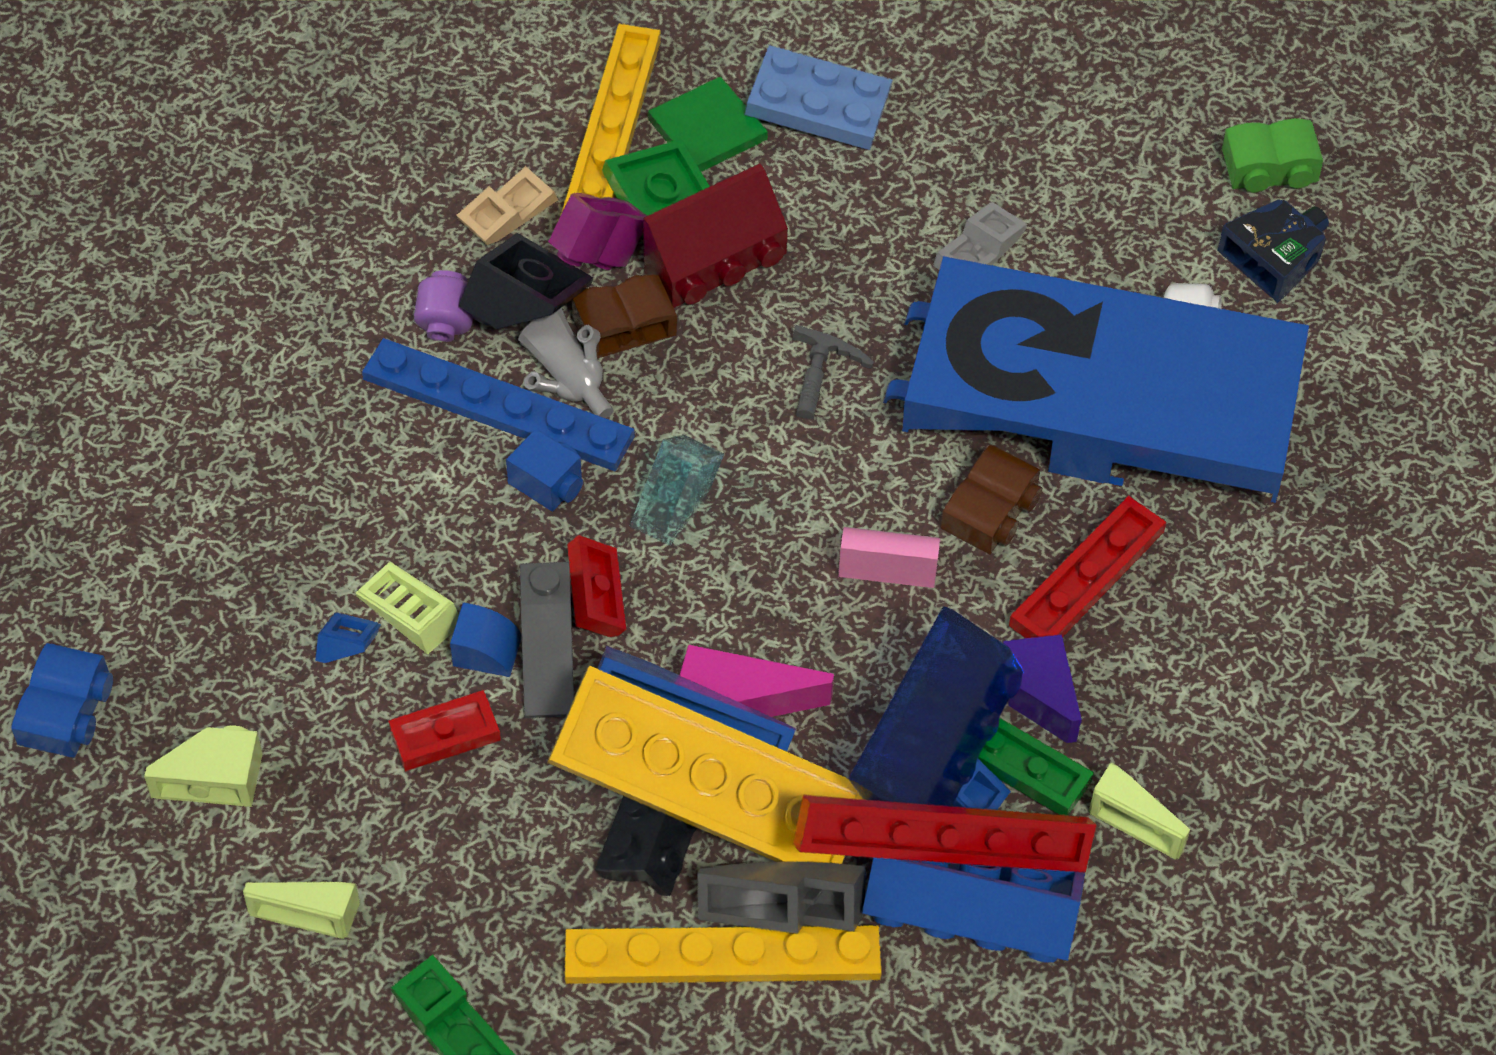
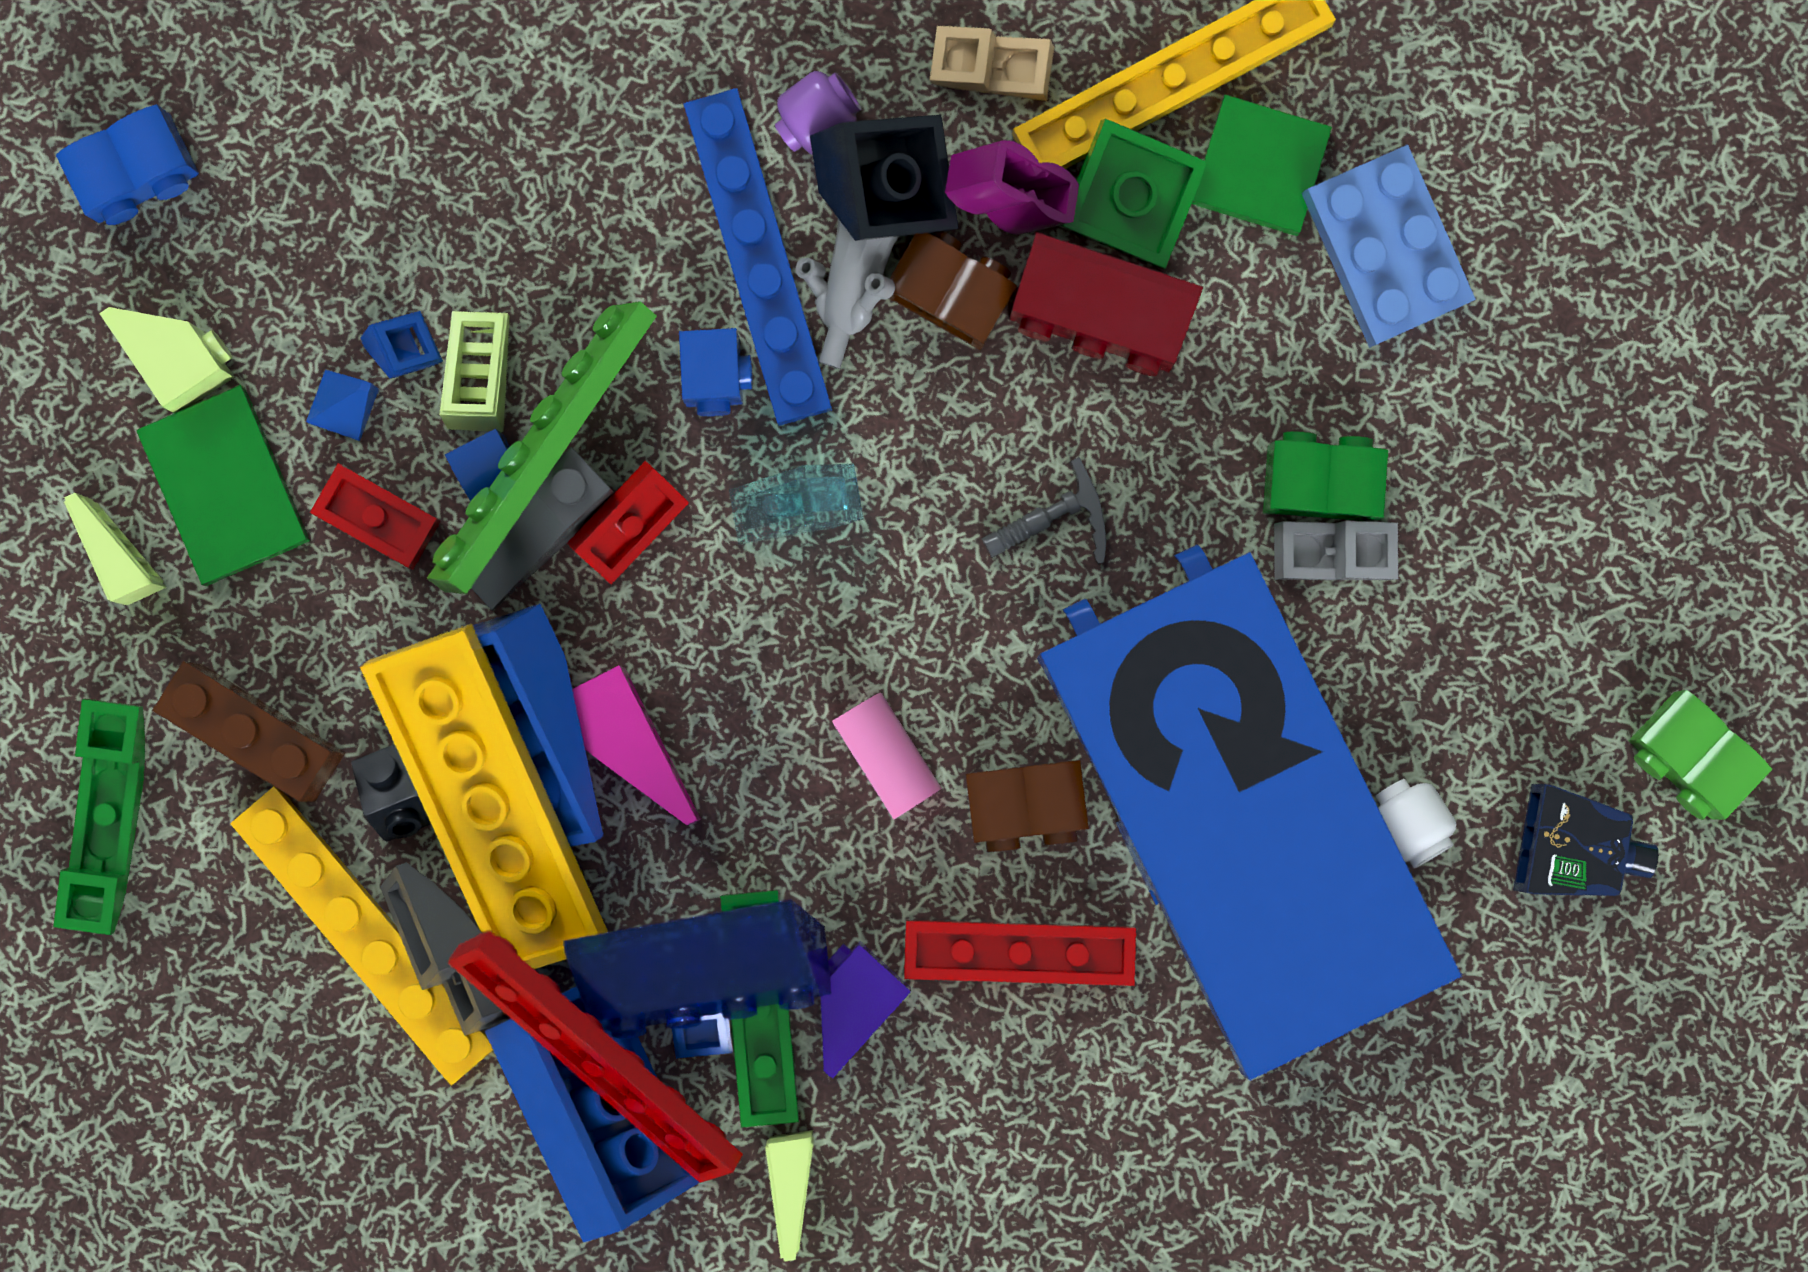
camera: 50 degrees right, 30 degrees up
none -> green tile [136,385,310,586]
none -> reddish brown brick [152,661,345,802]
none -> blue slope [306,370,379,441]
none -> bright green plate [426,301,657,594]
none -> green brick [1263,431,1388,522]

